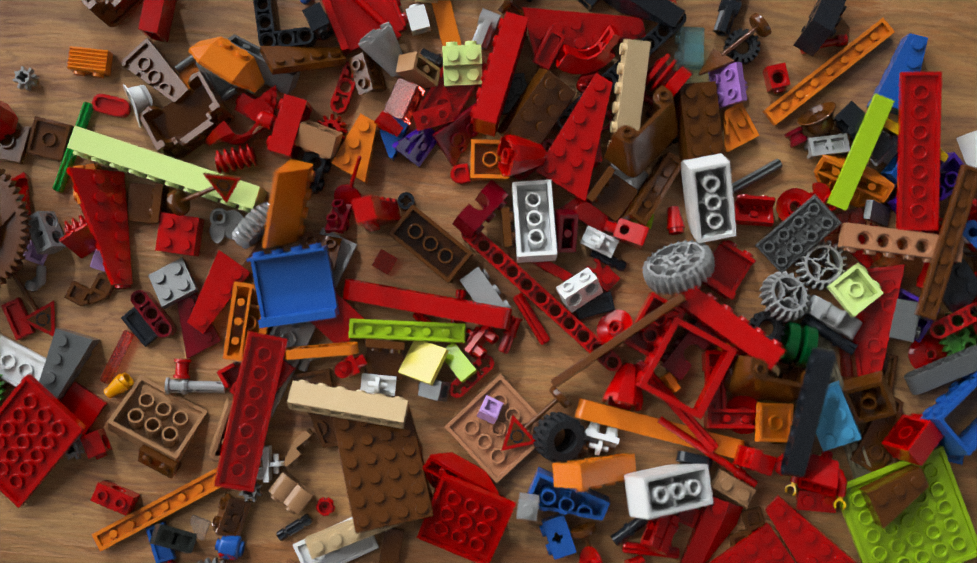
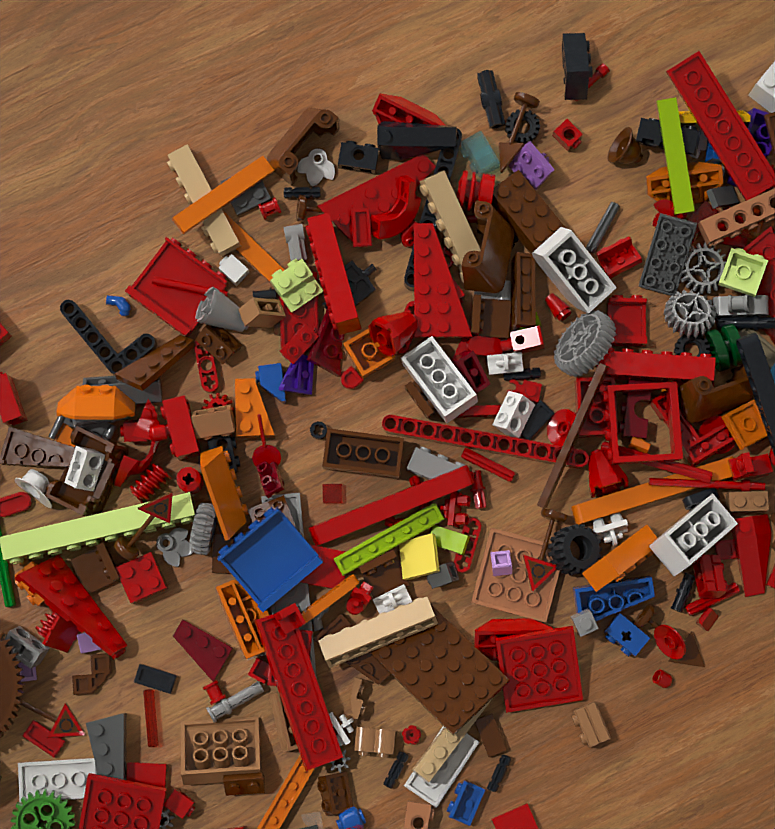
camera: 30 degrees left, 5 degrees down
light grey arm [25,266,46,291] -> none
light orange cone [104,372,134,399] -> none
dark red beam [131,290,177,338] -> none
plate [148,257,199,309] -> none
red wing [187,250,250,334] -> none
black brick [302,2,335,41] -> none
red wedge [351,195,402,232] -> none
red cone [374,110,403,137] -> none
clear red brick [384,78,425,125] -> none
dark red arch [452,180,509,239] -> none
reddish brown brick [497,68,576,144] -> none
orange wing [723,102,760,153] -> none
orange plate [762,17,895,126] -> none
red dish [776,188,812,221] -> none
dark red wheel [784,126,808,148] -> none
light grey hinge [804,133,850,159] -> none
blue wedge [866,33,928,115] -> none
none -> white brick [64,446,105,491]
none -> red piece [176,467,204,494]
none -> red panel [273,603,306,634]

